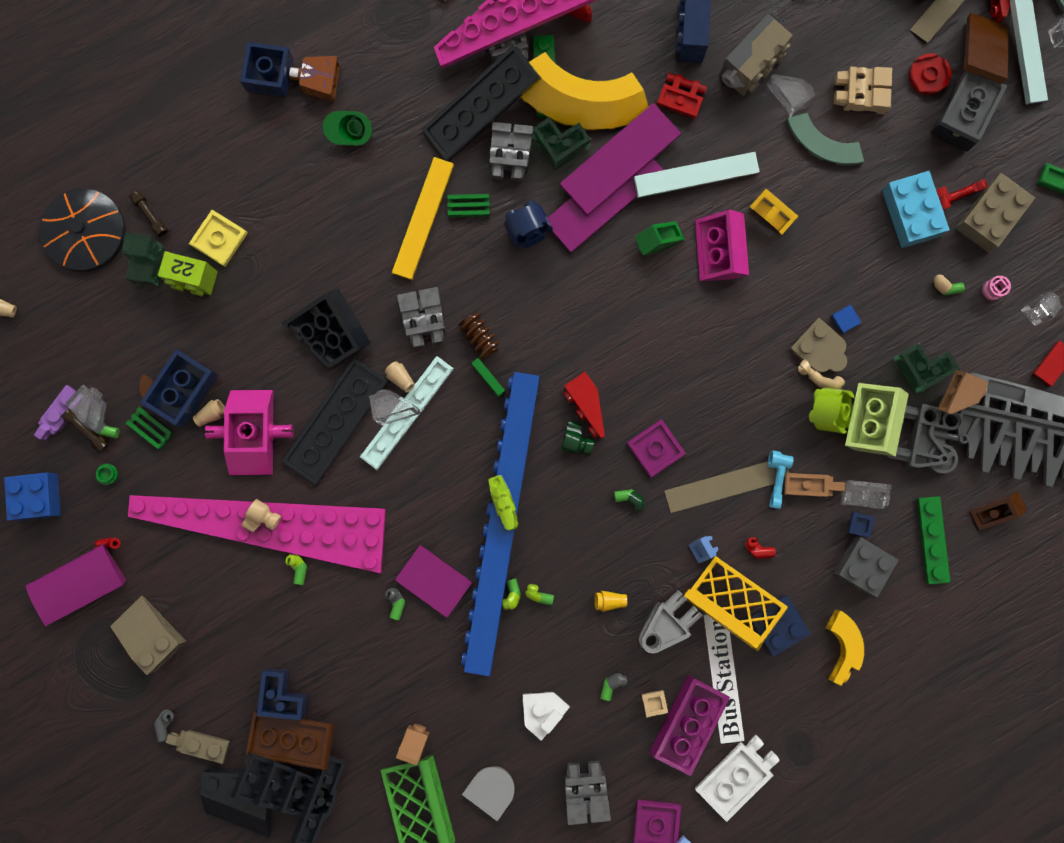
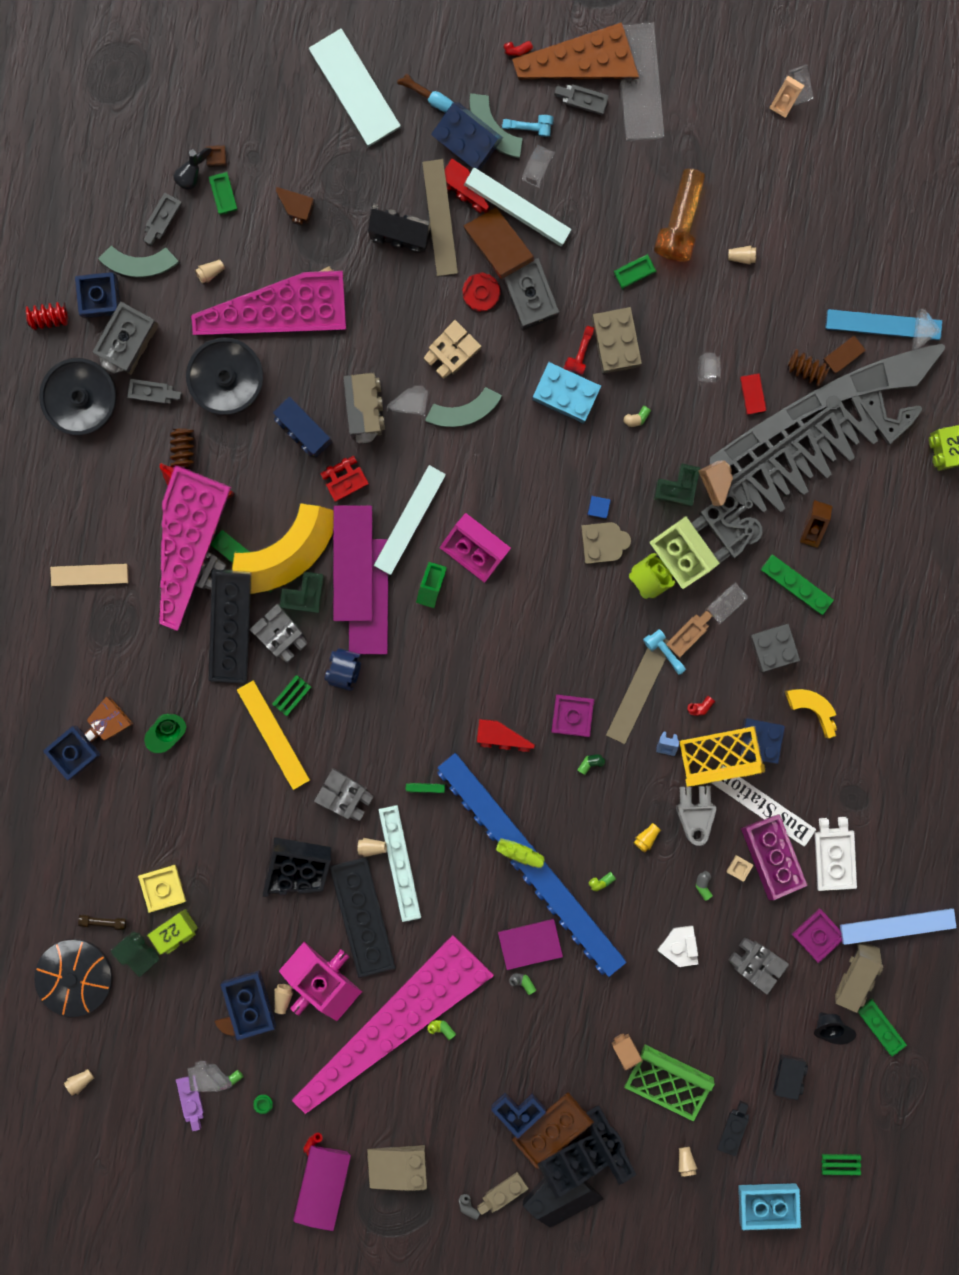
camera: 50 degrees left, 5 degrees up
blue brick [4,472,61,521] -> none
dark brown bar [61,408,108,453] -> none
green tile [126,407,174,450] -> none
tan piece [241,499,282,532] -> none
clear slope [369,390,421,426] -> none
reddish brown piece [458,312,500,360] -> none
light grey tile [462,766,515,821] -> none
arm [502,578,521,610] -> none
dark green piece [561,421,595,456] -> none
yellow window [750,189,798,234] -> none
tan arm [798,359,845,390] -> none
dark blue tile [847,512,875,538] -> none
bright pink wheel [982,276,1011,301] -> none

